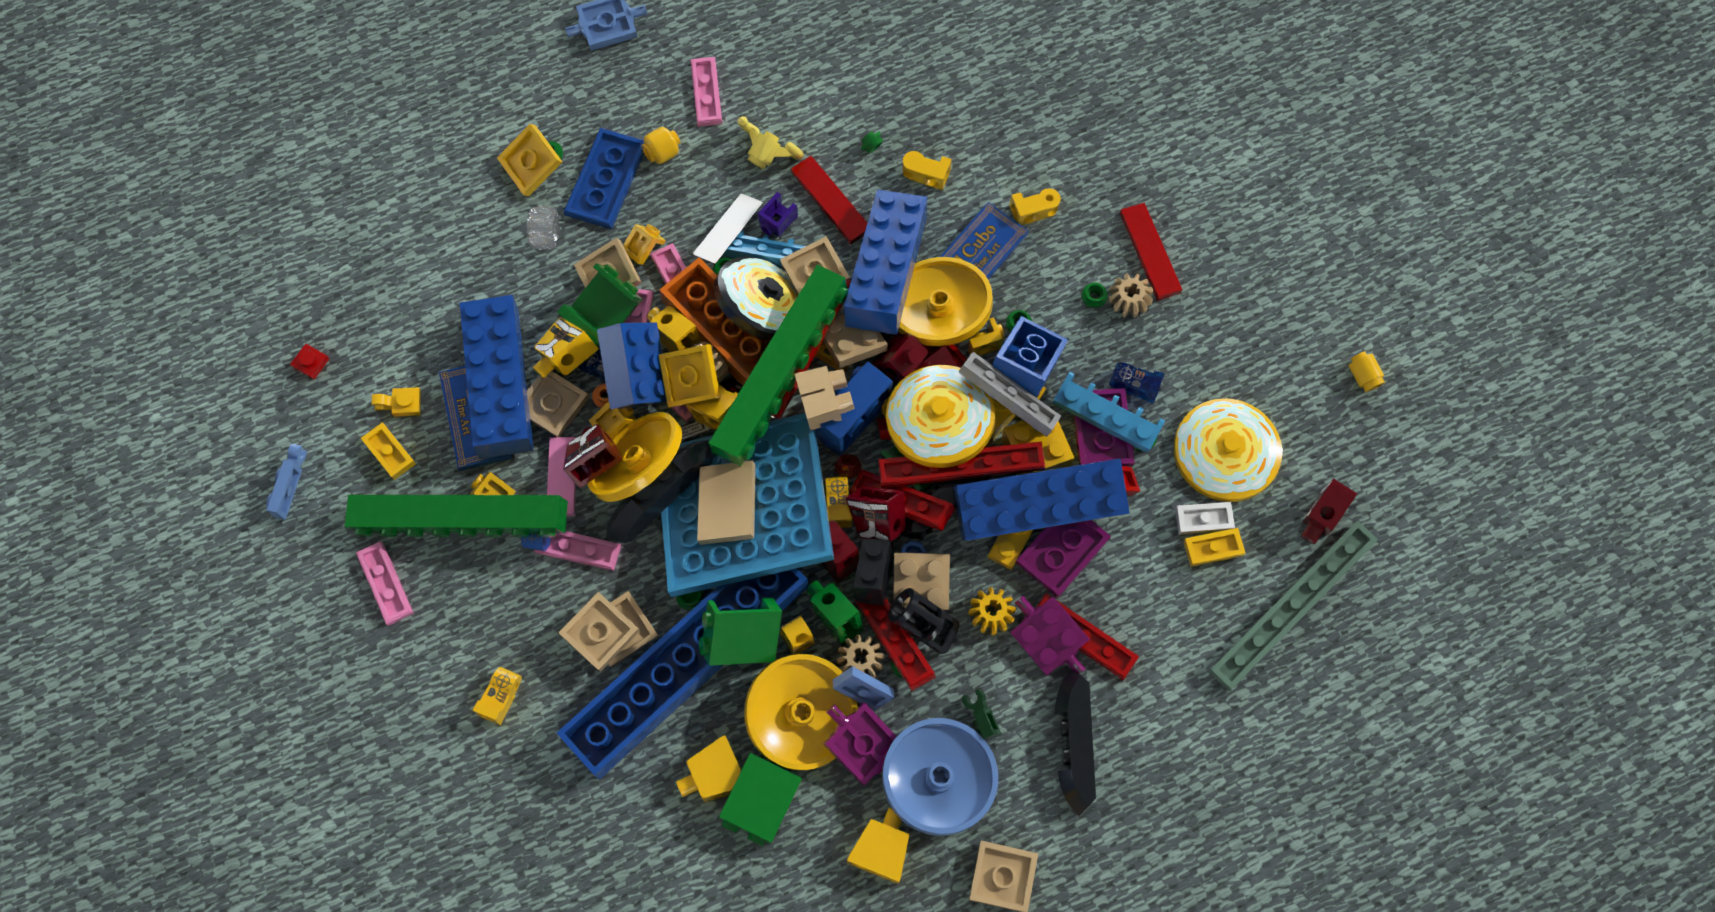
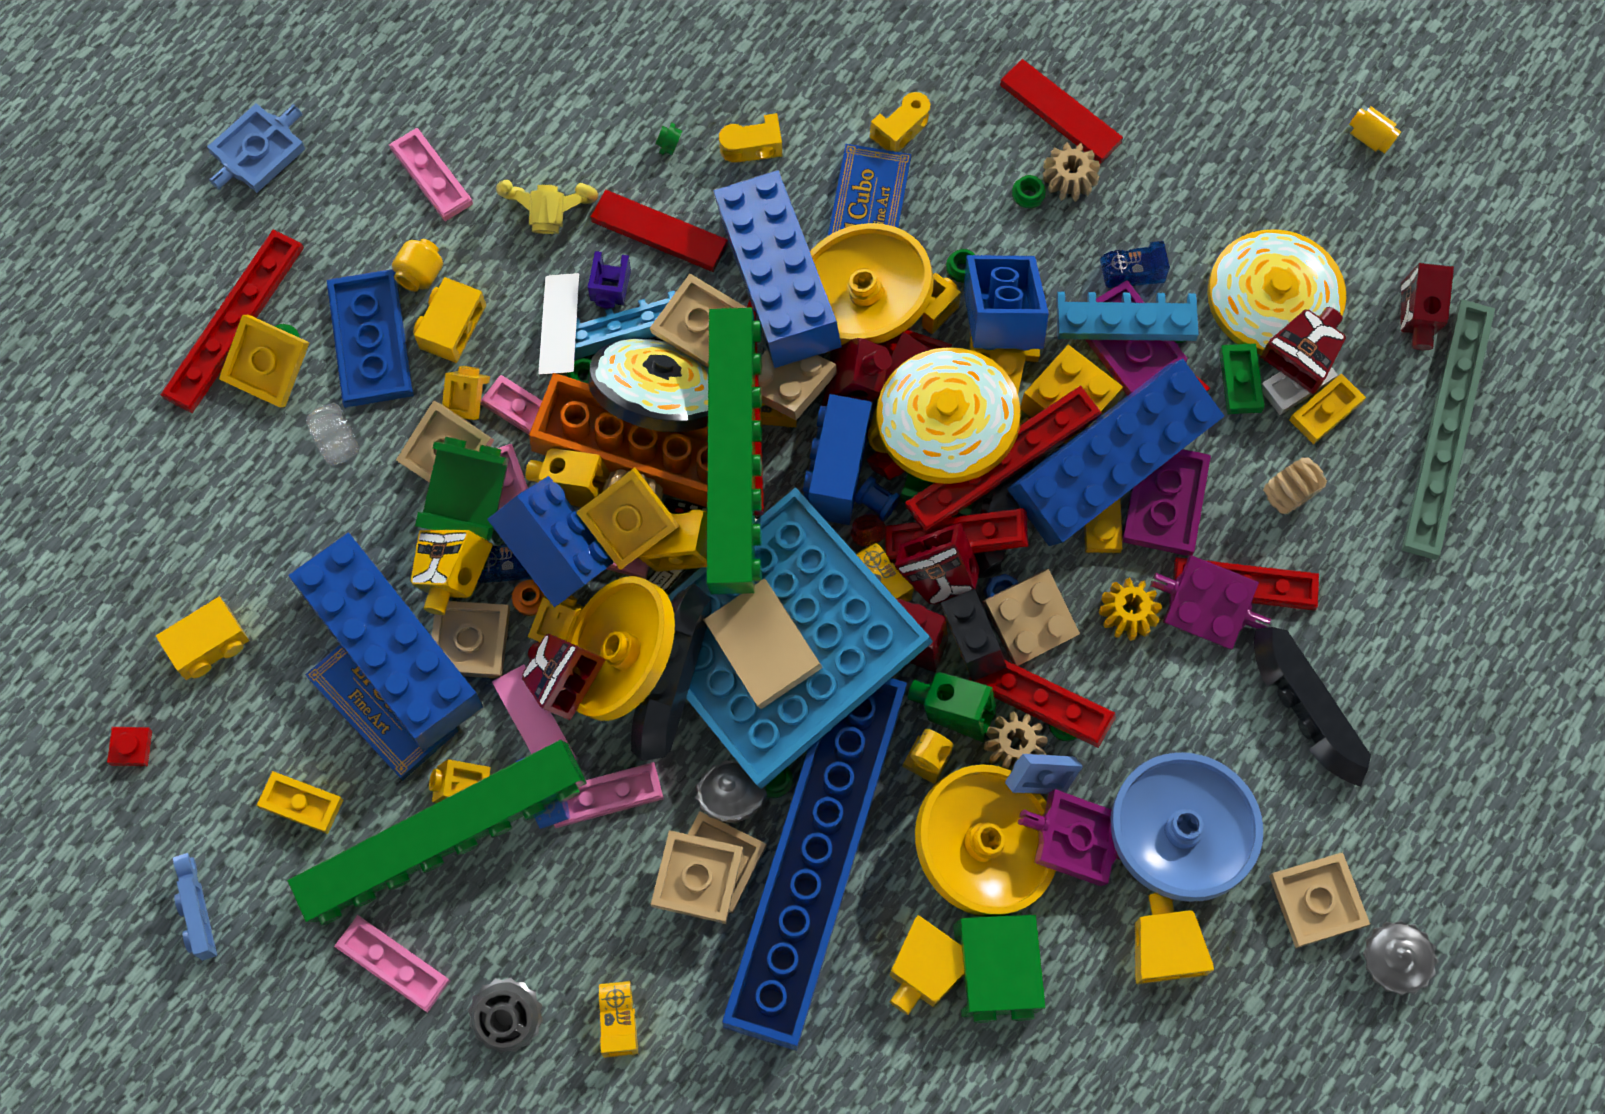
camera: 30 degrees left, 0 degrees up
yellow plate [371,387,421,417] -> none
green panel [699,598,782,666] -> none
tan hips [795,366,854,430] -> none
black piece [888,588,960,654] -> none
light grey plate [959,352,1061,437] -> none
dark green plate [962,689,1002,739] -> none
none -> yellow brick [156,596,250,680]
none -> red tile [160,229,304,414]
none -> yellow brick [413,277,486,363]
none -> flat silver piece [468,977,543,1053]
none -> flat silver piece [695,760,767,823]
none -> blue bush [854,476,901,522]
none -> green plate [1219,344,1265,414]
none -> dark red torso [1260,307,1346,395]
none -> tan gear [1263,457,1327,514]

